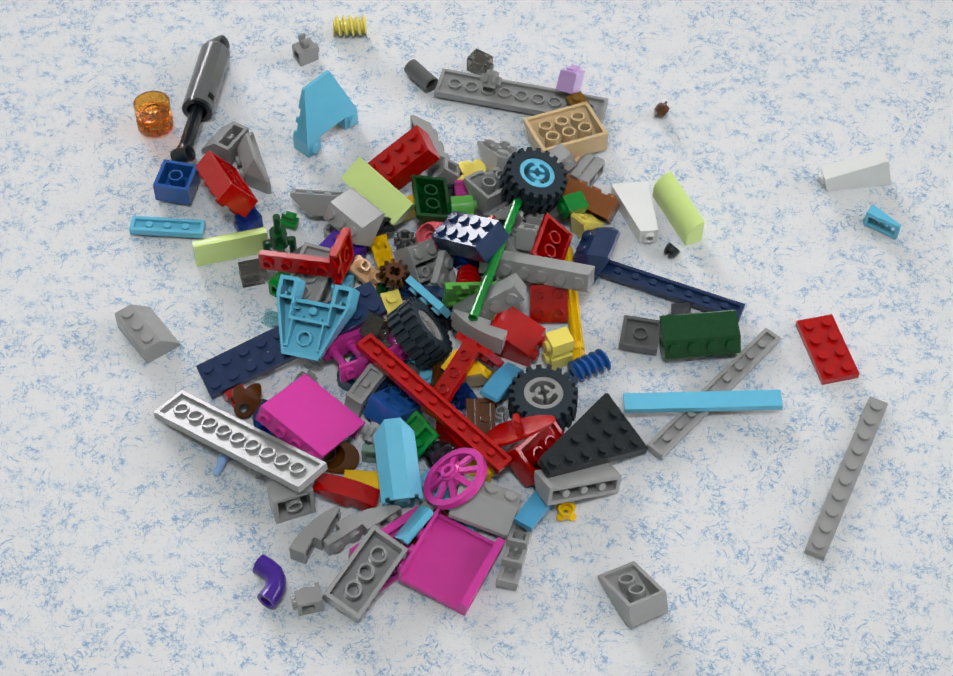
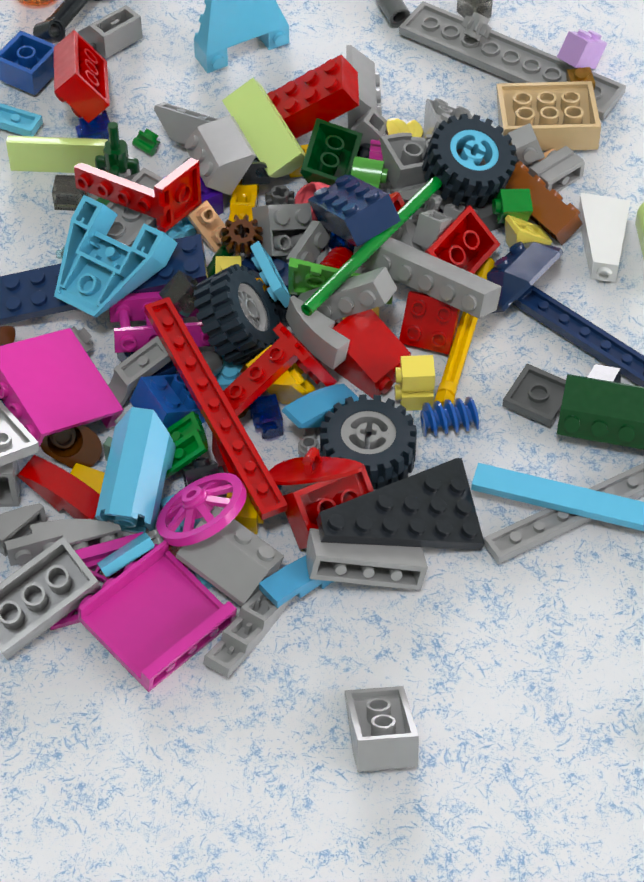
camera: 20 degrees right, 0 degrees up
light grey wedge [235,132,272,194] -> none
reddish brown plate [465,398,495,435] -> none
yellow plate [556,502,577,521] -> none
black hinge [664,242,680,258] -> none

